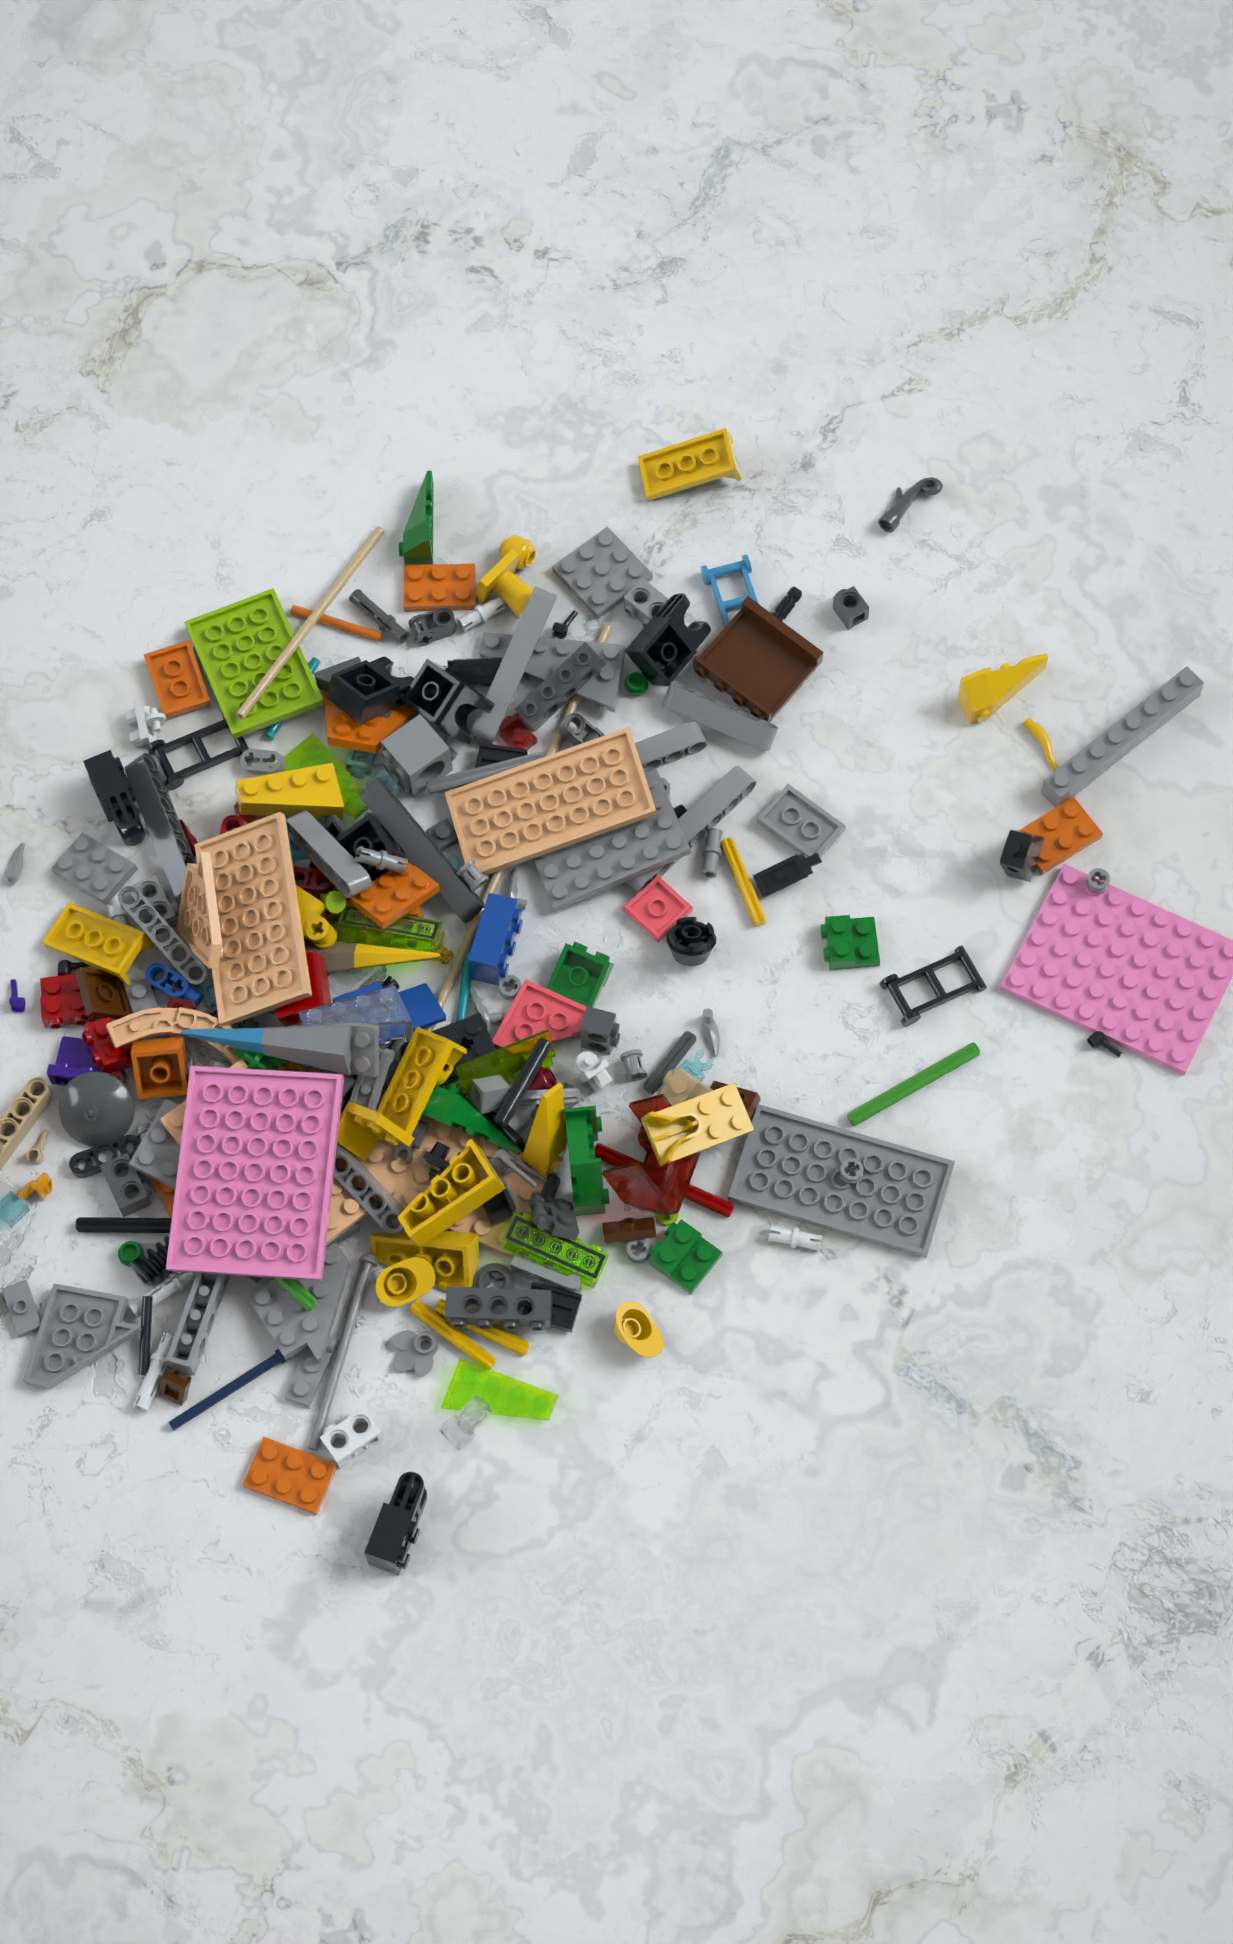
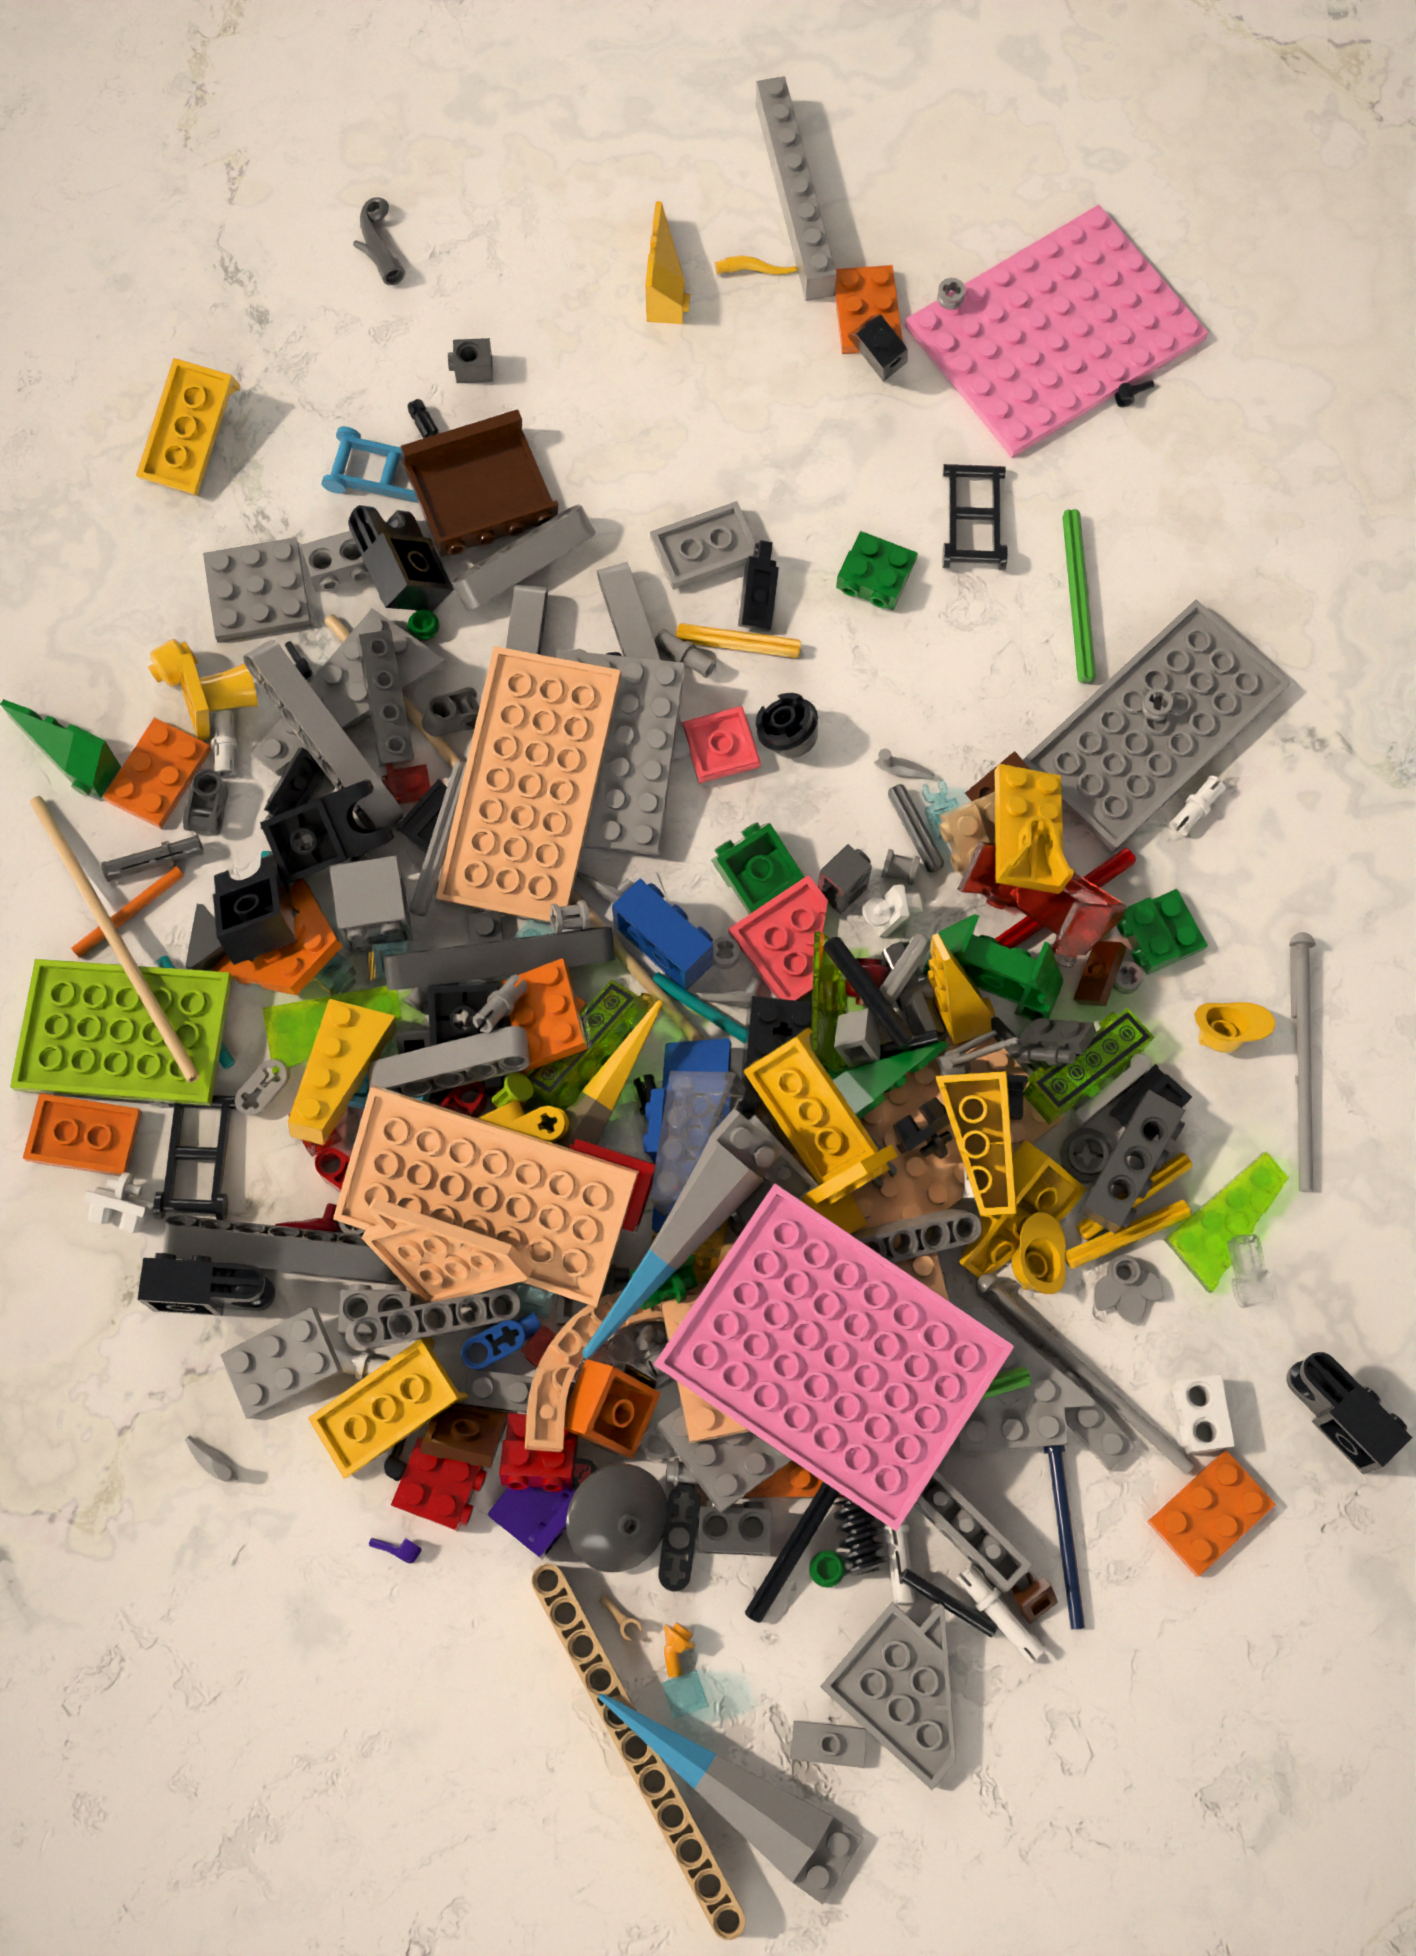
camera: 65 degrees left, 5 degrees up
none -> light grey bar [1289,932,1316,1192]

